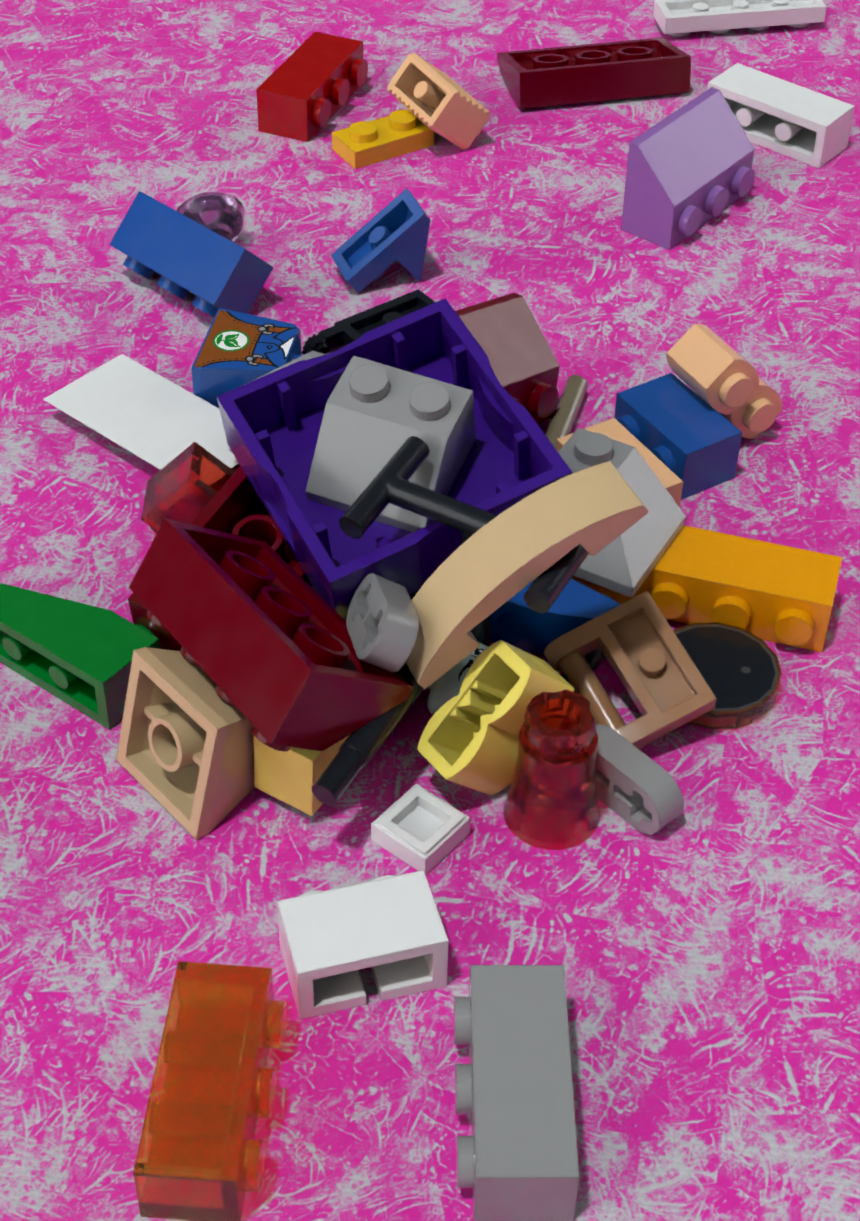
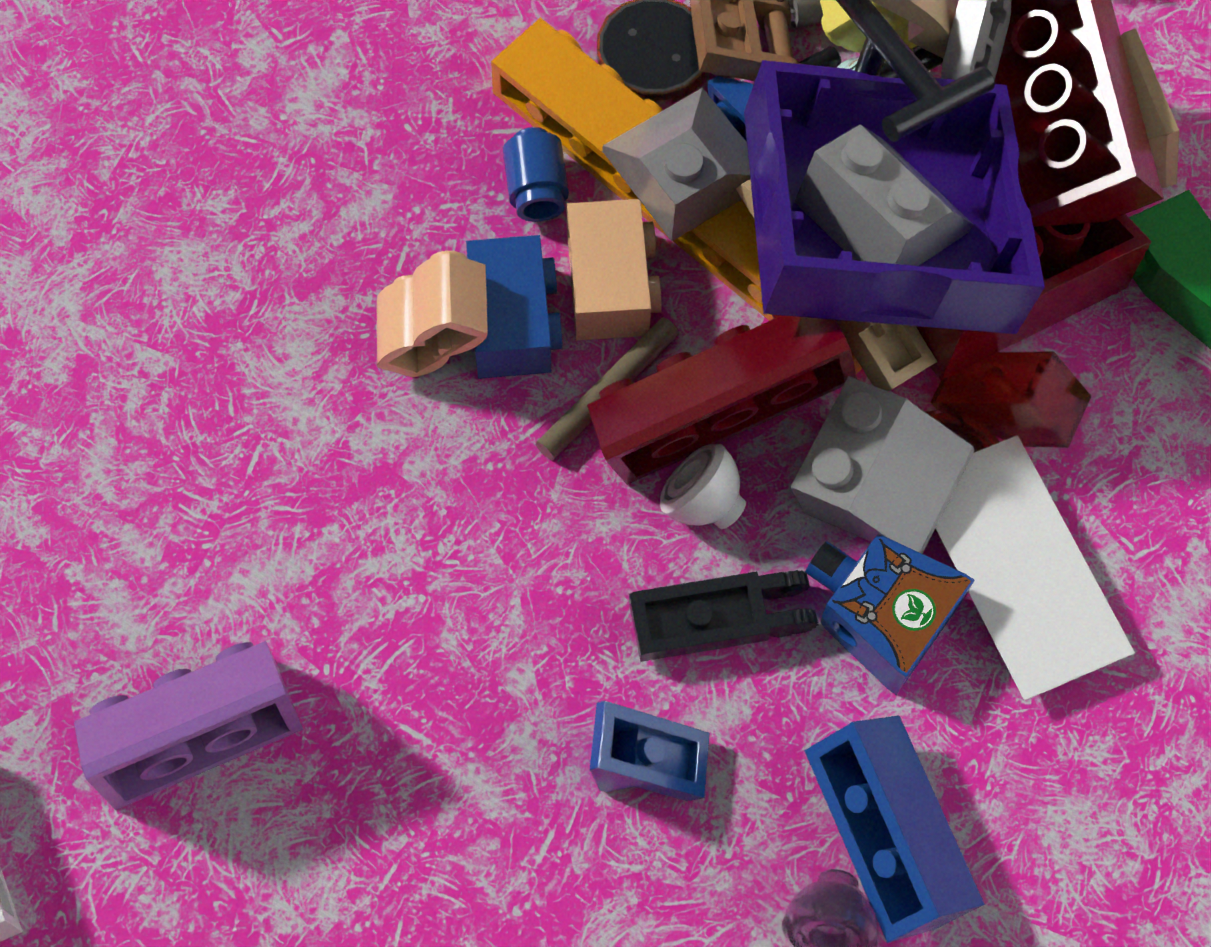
camera: 155 degrees left, 25 degrees up
none -> blue brick [503,127,569,222]

